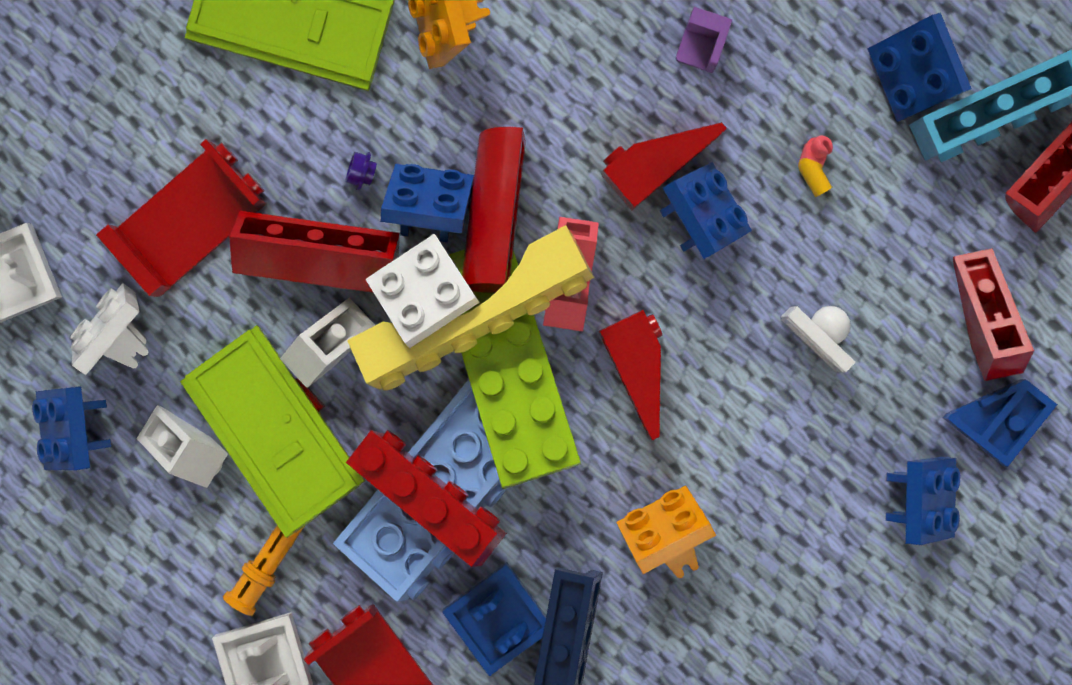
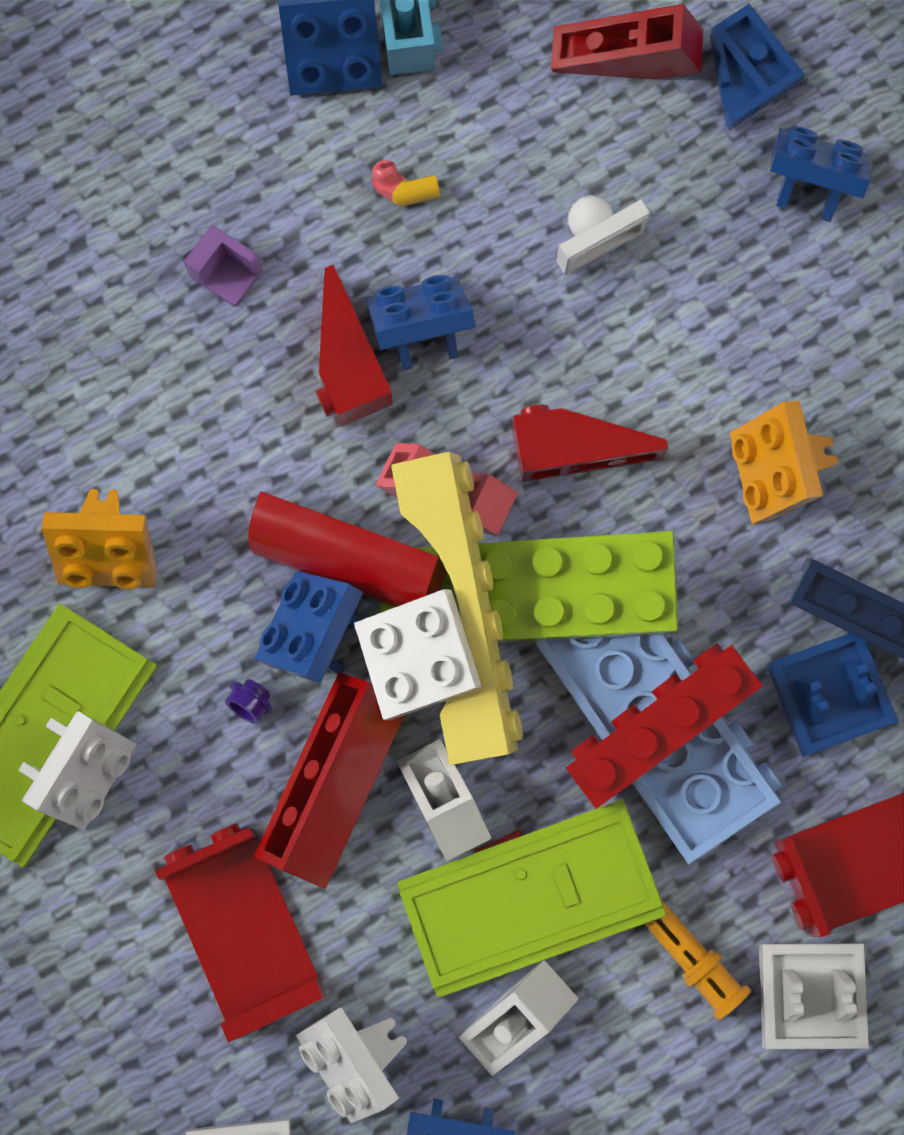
camera: 75 degrees left, 10 degrees down
none -> white plate [19,711,137,830]

